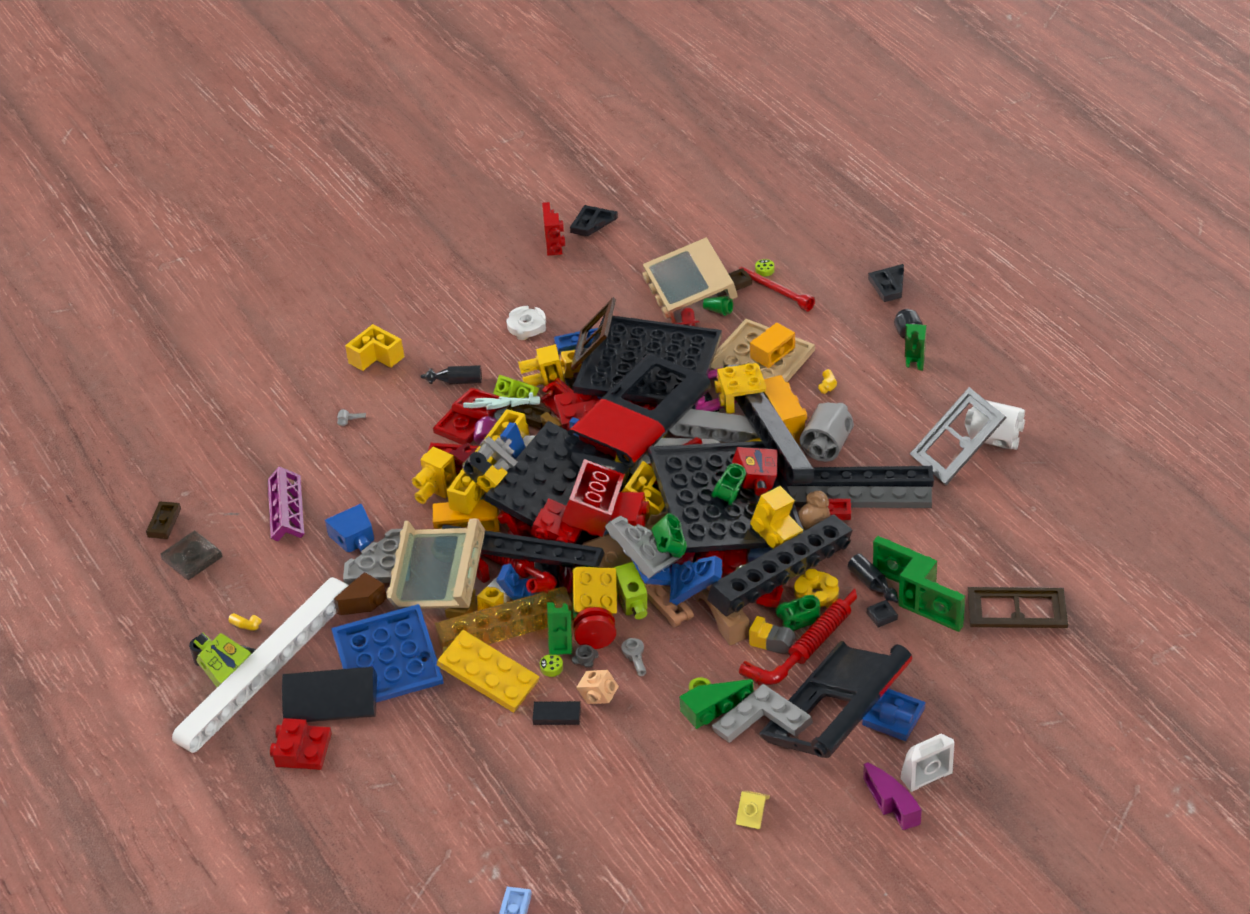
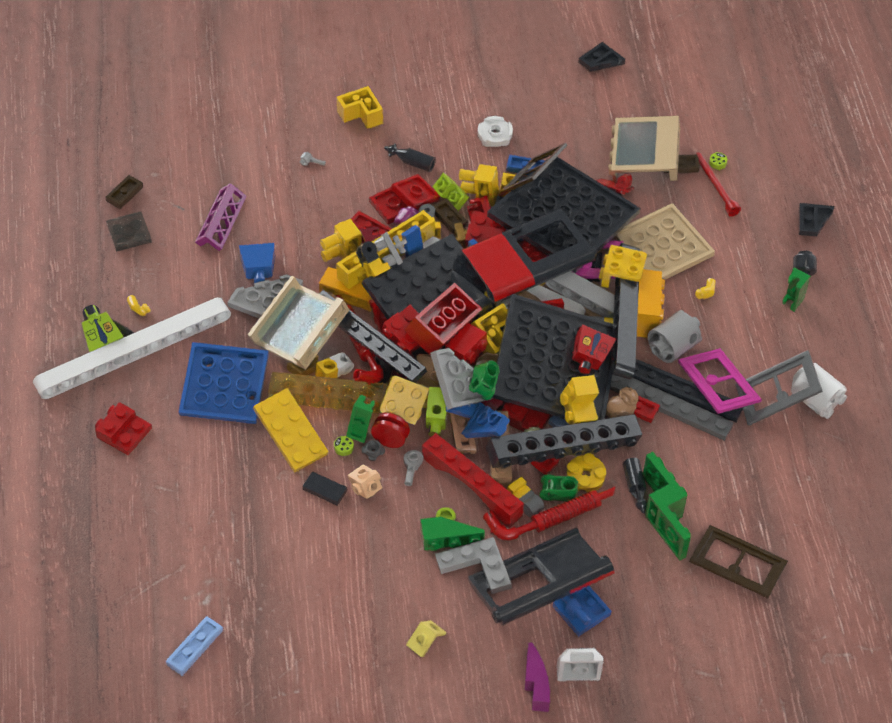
camera: 20 degrees right, 10 degrees up
black slope [282,667,377,722] -> none
reddish brown slope [334,572,387,615] -> none
light aqua piece [463,392,540,409] -> none
red tile [476,558,490,583] -> none
blue slope [496,564,538,610] -> none
red plate [542,202,565,256] -> none
green cone [703,296,734,316] -> none
green piece [711,463,746,506] -> none
light orange brick [750,322,795,368] -> none
black tile [867,600,898,628] -> none
none -> red arch [422,433,524,528]
none -> dark pink door [678,348,762,414]

